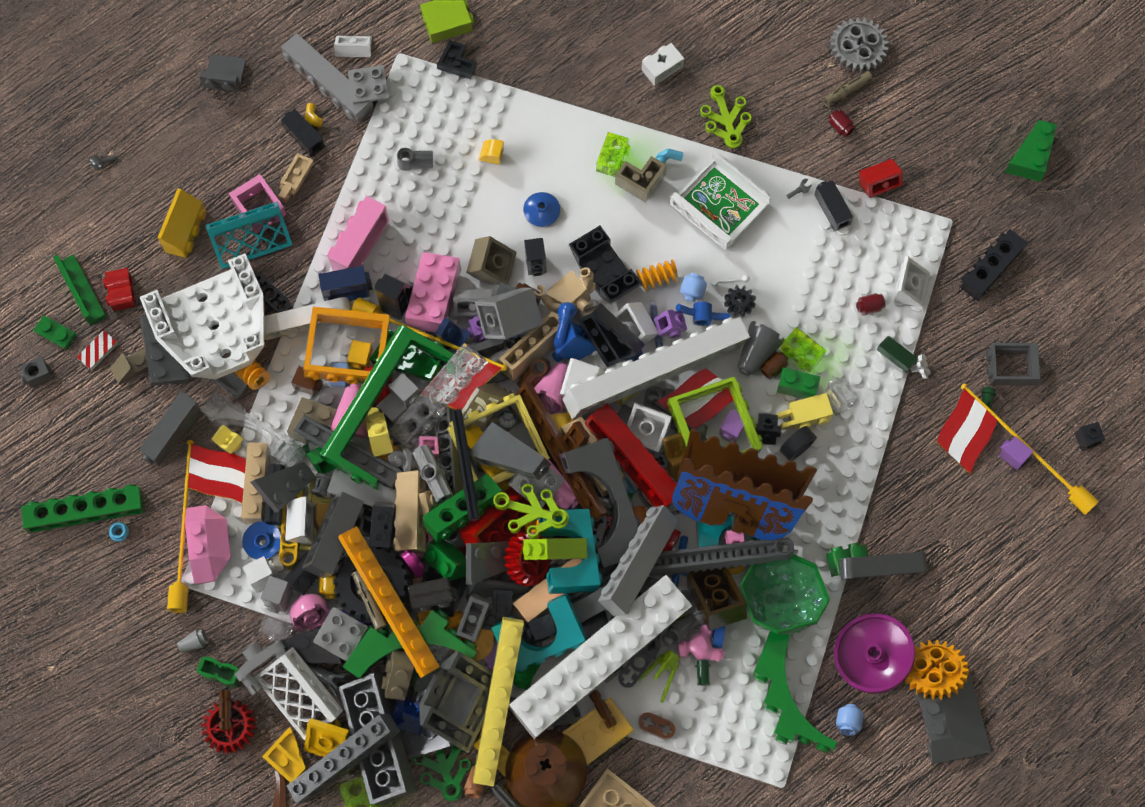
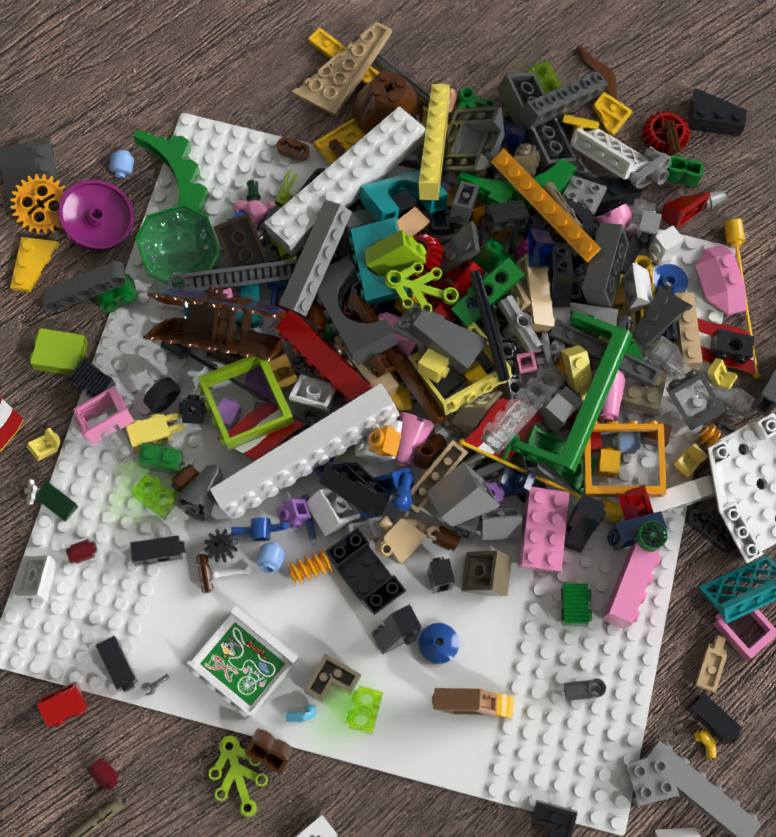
camera: 170 degrees right, 0 degrees up
none -> yellow wing [10,237,60,292]
none -> light yellow bracket [27,428,60,461]
none -> lime brick [29,328,88,375]
none -> black brick [68,359,116,399]
none -> bright pink window [73,386,134,445]
none -> black brick [130,535,186,566]
none -> reddish brown axle [196,554,214,594]
none -> reddish brown brick [245,729,293,773]
none -> light orange brick [369,425,401,457]
none -> black wedge [372,604,422,655]
none -> light yellow brick [418,348,450,383]
none -> medium nougat window [432,688,497,716]
none -> clear blue slope [528,229,555,268]
none -> green brick [561,583,592,627]
none -> red plate [616,485,654,520]
none -> green wheel [636,521,668,552]
none -> red slope [661,192,711,229]
none -> dark grey window [666,369,725,431]
none -> light yellow bracket [673,443,708,478]
none -> black wedge [688,88,747,137]
none -> black brick [709,329,754,364]

